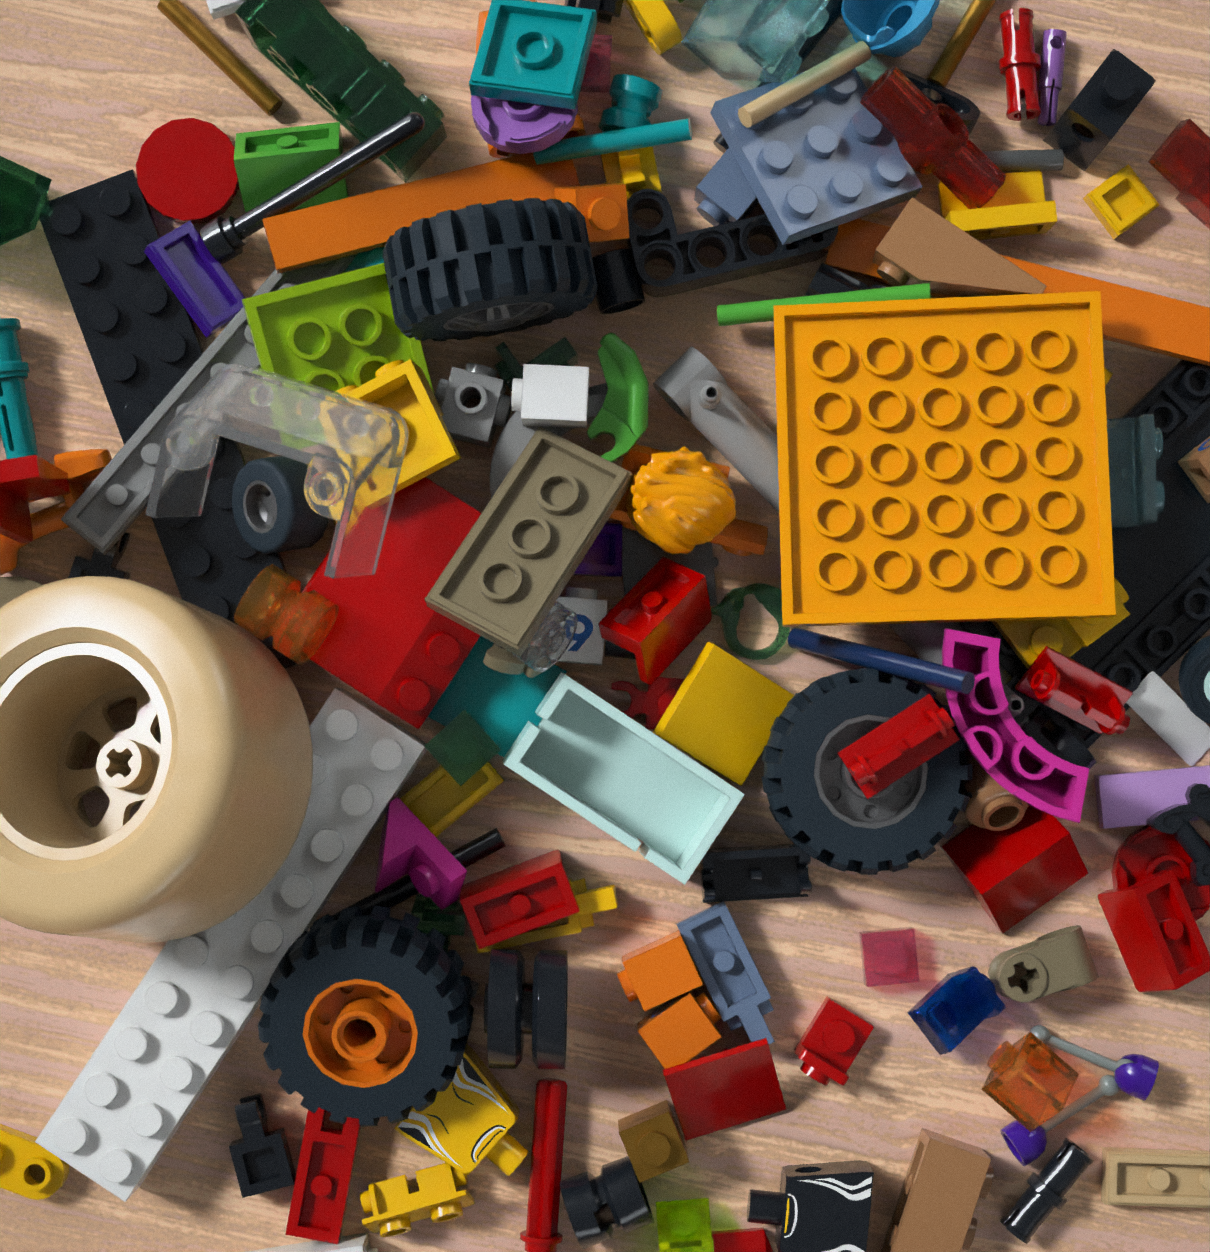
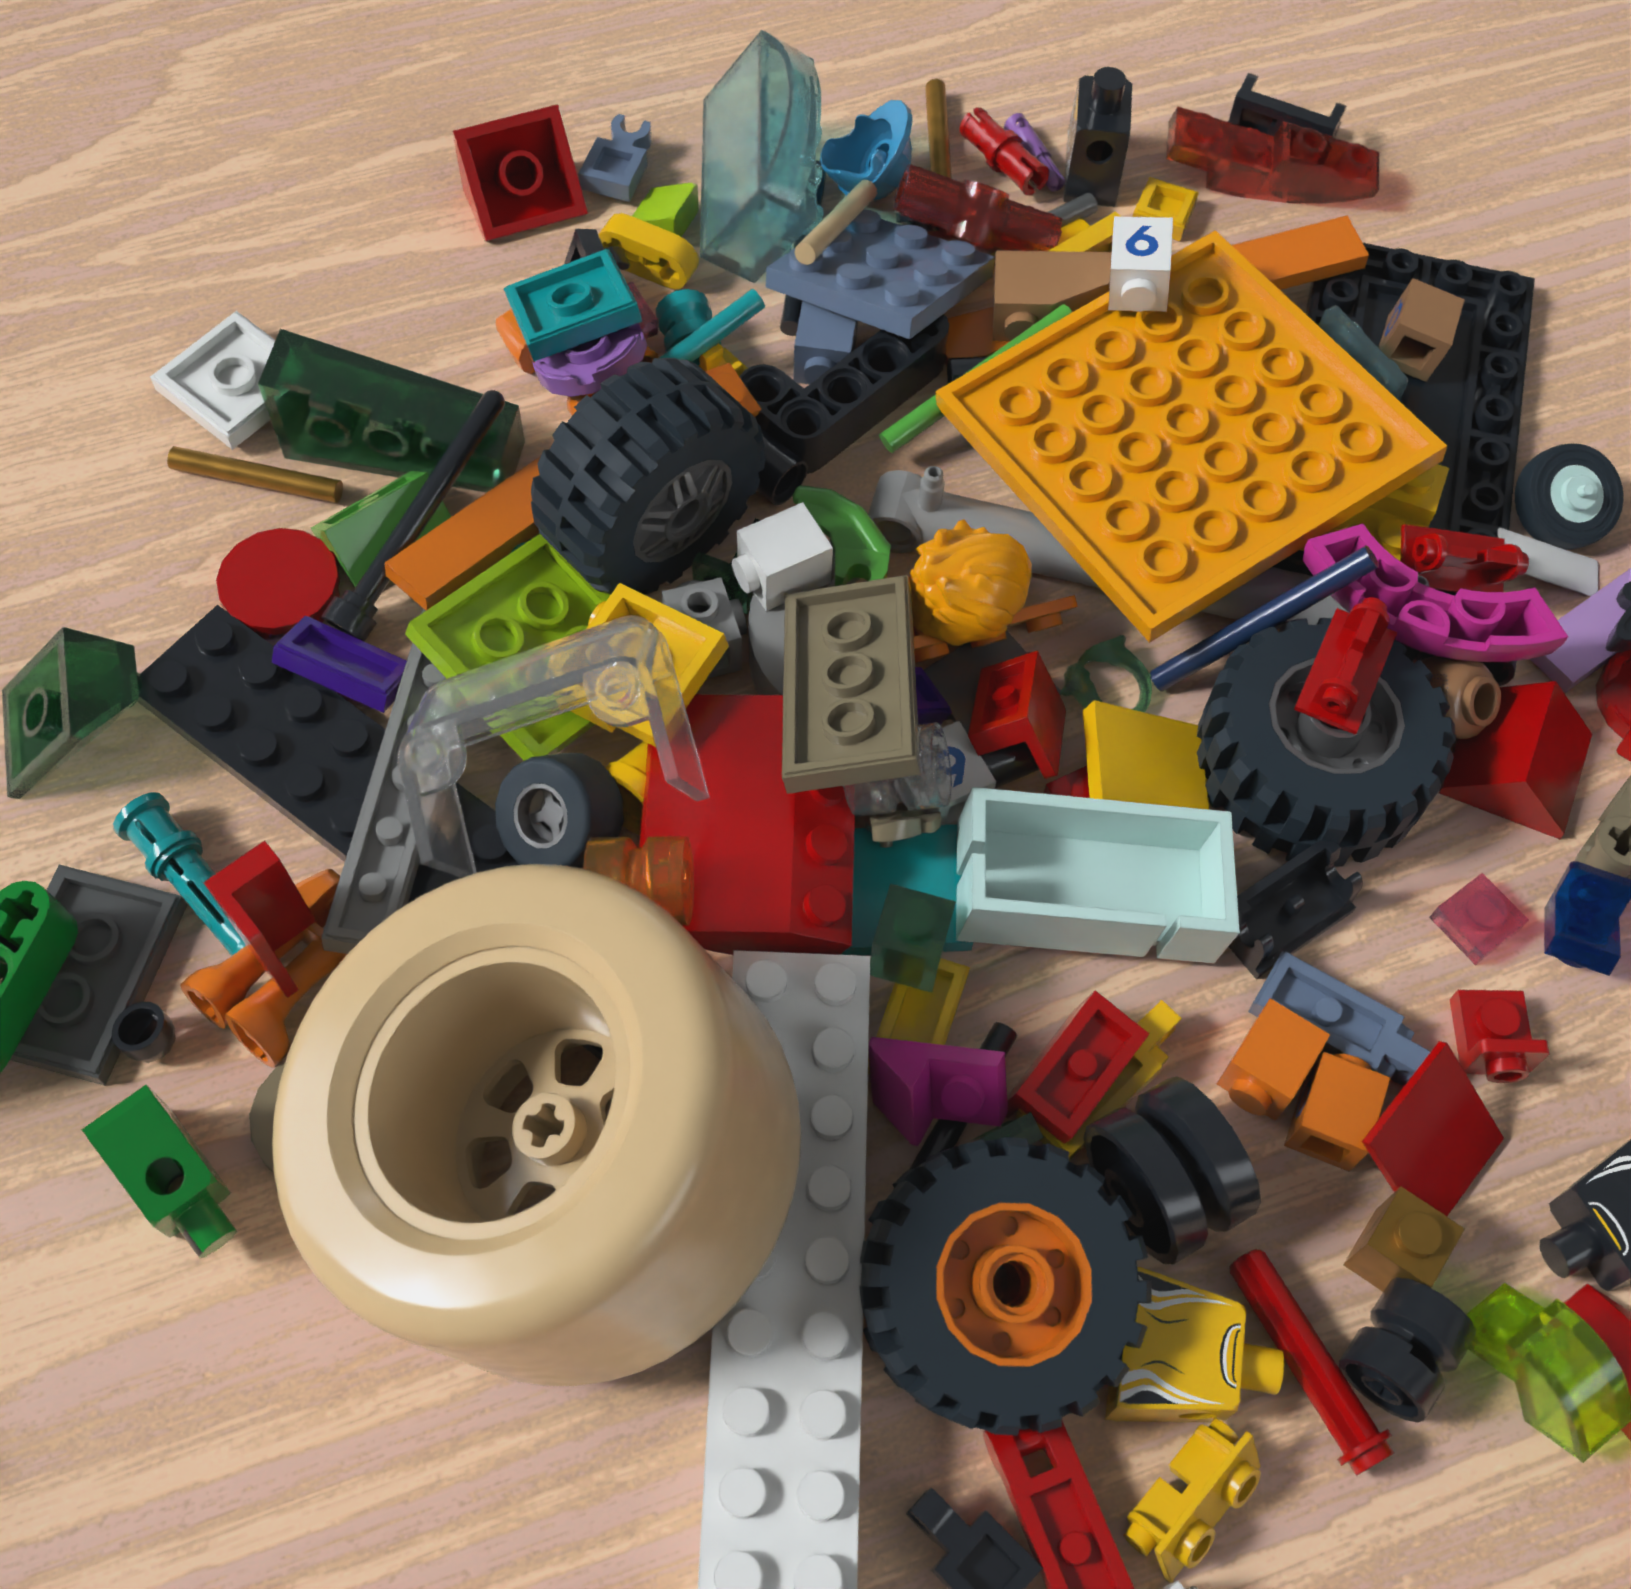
camera: 35 degrees left, 25 degrees down
none -> white brick [1108,216,1173,312]

